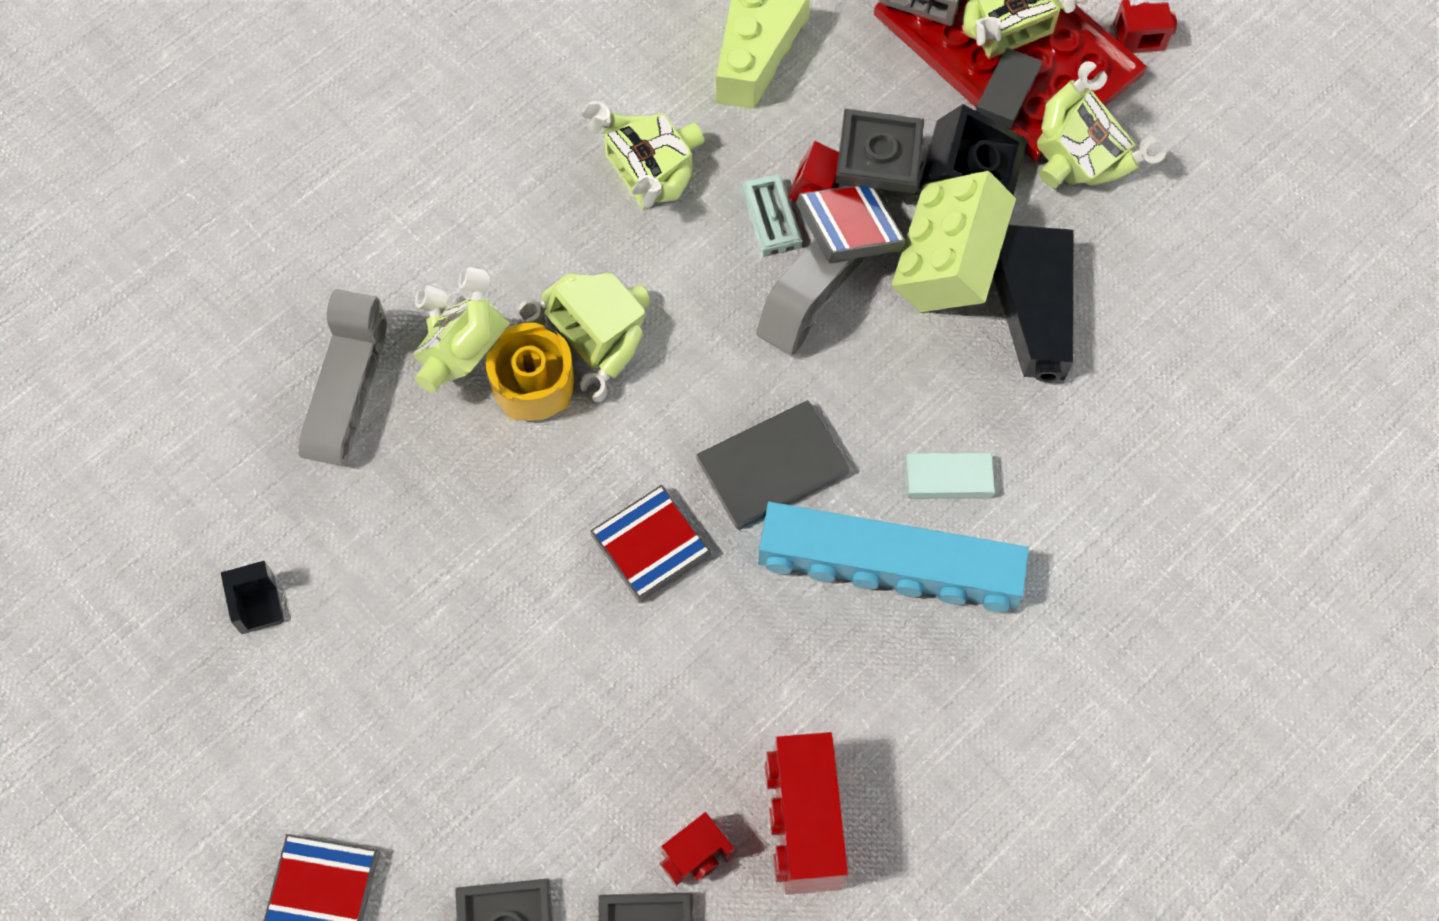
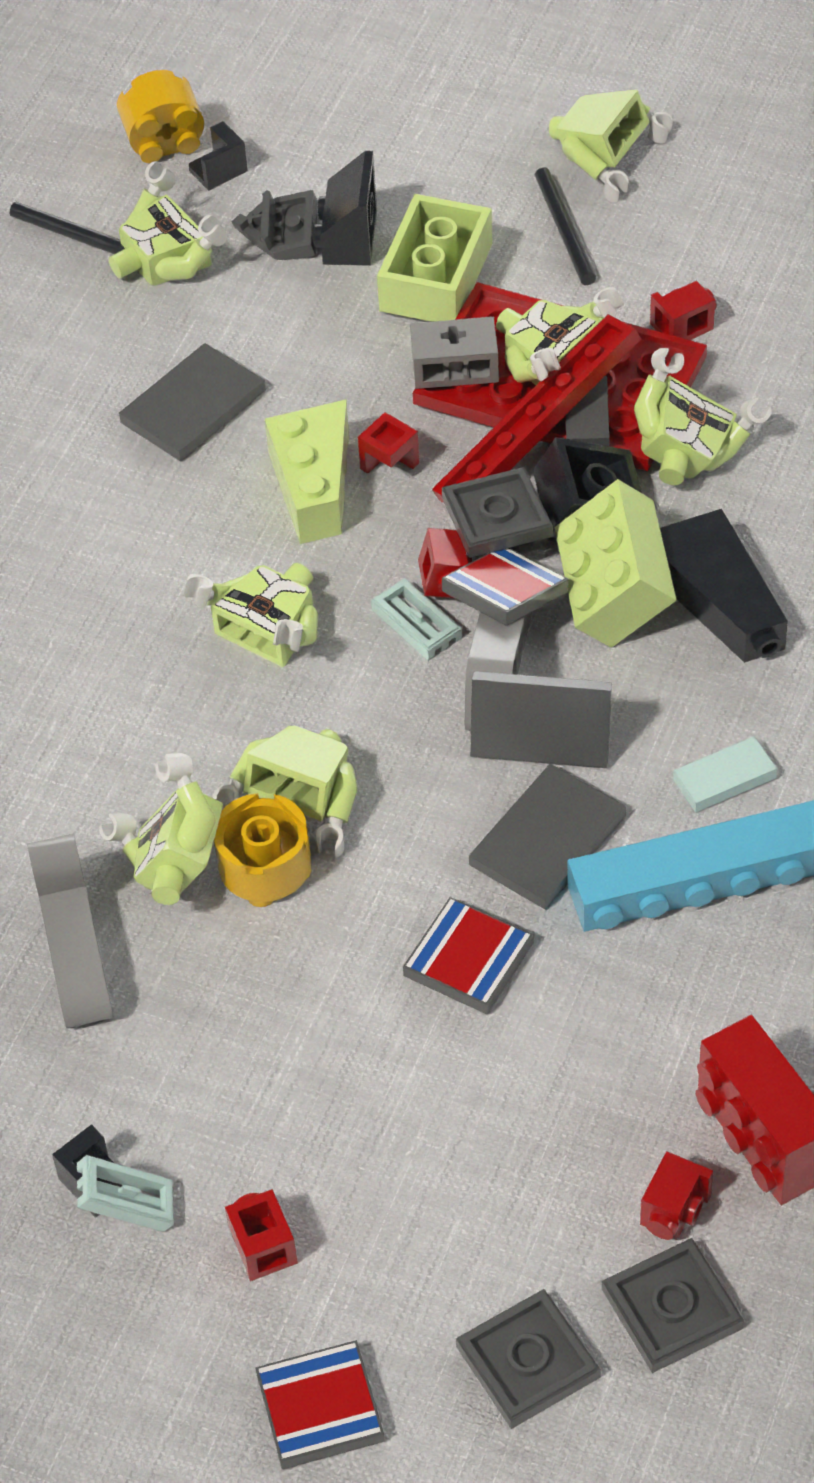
camera: 20 degrees left, 15 degrees down
none -> light aqua tile [77,1155,174,1232]
none -> red brick [225,1189,298,1282]
none -> red panel [358,412,419,473]
none -> red plate [432,314,641,503]
none -> dark grey tile [470,671,612,768]

